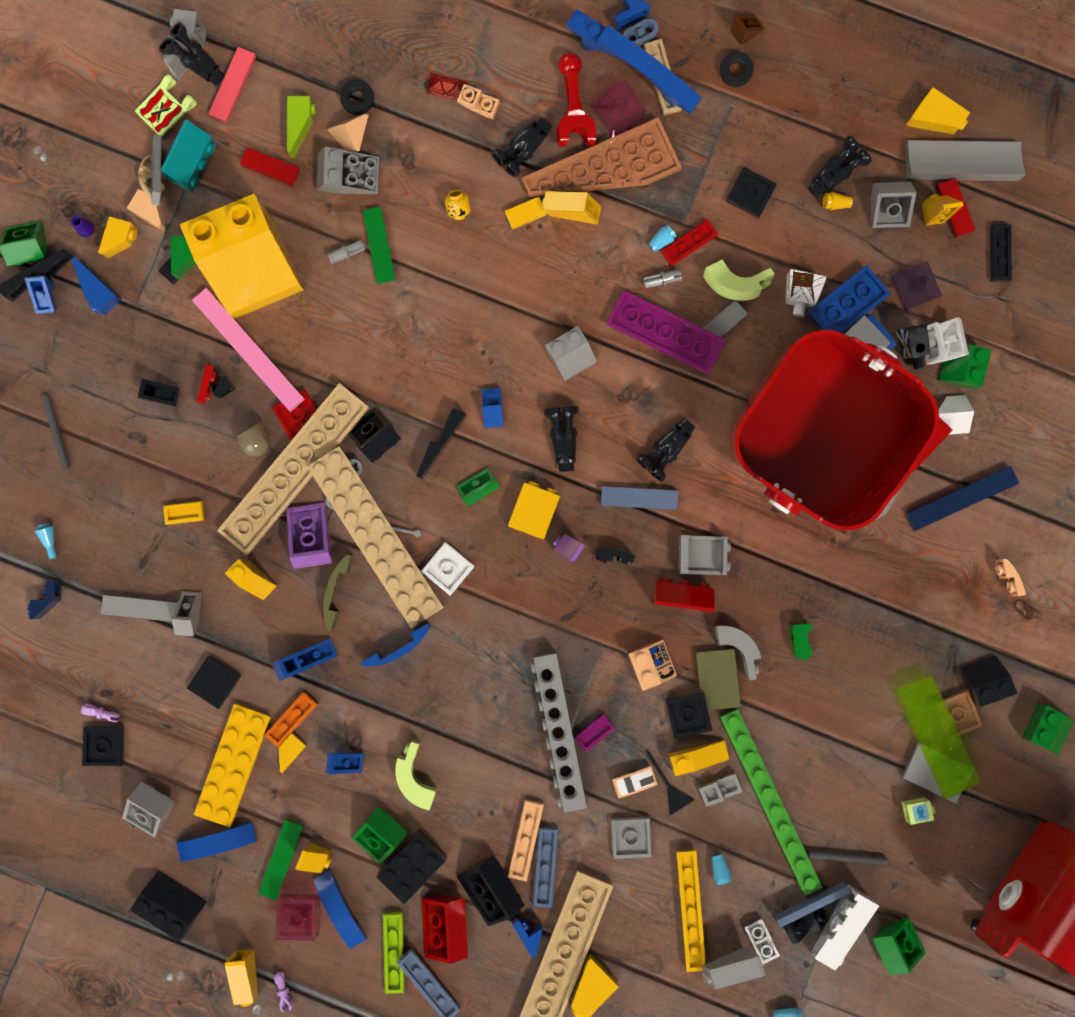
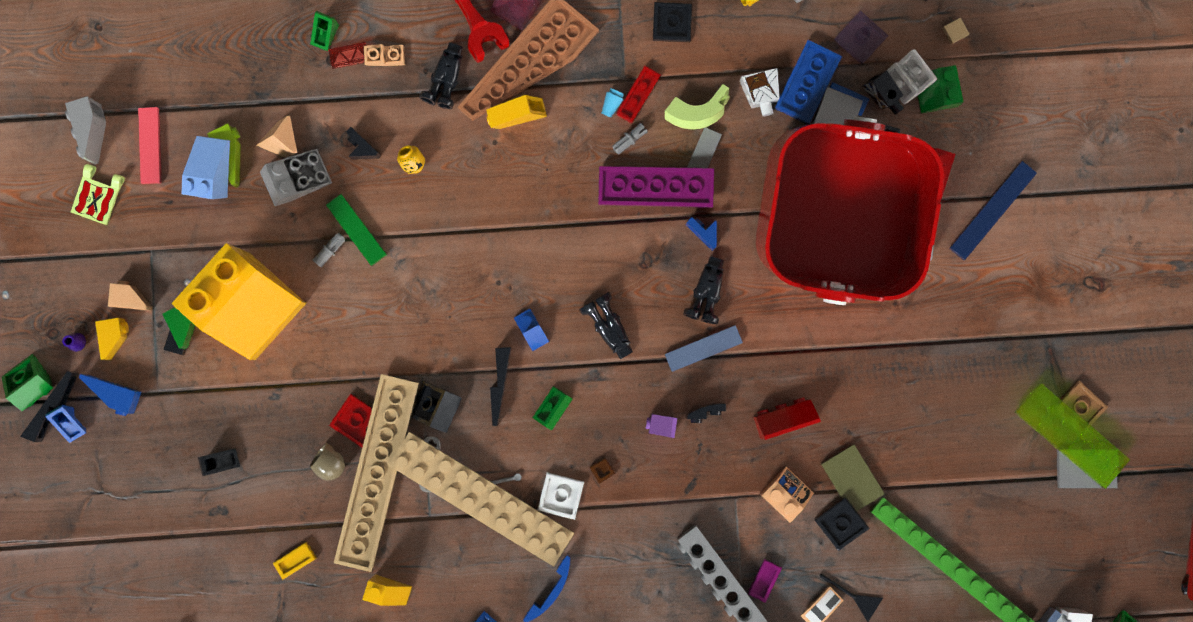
camera: 30 degrees left, 0 degrees up
dark grey bar [42,395,70,469] -> none
tan tile [138,154,165,198] -> none
light grey tile [151,134,161,206] -> none
black piece [159,22,224,86] -> none
teal slope [160,120,216,192] -> none
bright pink tile [192,288,305,412] -> none
red plate [196,364,216,405] -> none
black slope [212,375,235,399] -> none
red tile [240,147,300,187] -> none
medium lavender slope [286,503,332,569] -> none
olive slope [324,555,353,631] -> none
black tyre [340,79,374,115] -> none
yellow tile [505,197,547,230] -> none
yellow panel [508,481,560,540] -> none
light grey slope [545,326,597,382] -> none
yellow slope [668,740,730,776] -> none
light grey panel [678,535,731,575] -> none
light grey slope [699,772,743,807] -> none
light grey arch [714,625,761,680] -> none
green leg [789,623,813,660] -> none
dark grey bar [808,850,888,866] -> none
yellowish green brick [901,797,935,825] -> none
white slope [939,395,974,435] -> none
black slope [959,656,1017,707] -> none
light nougat slope [995,559,1026,596] -> none
green slope [1022,704,1074,756] -> none
none -> light blue slope [182,136,230,199]
none -> green slope [310,11,339,51]
none -> black slope [346,127,381,160]
none -> reddish brown tile [589,457,616,484]
none -> blue slope [685,217,717,251]
none -> tan tile [943,18,969,44]

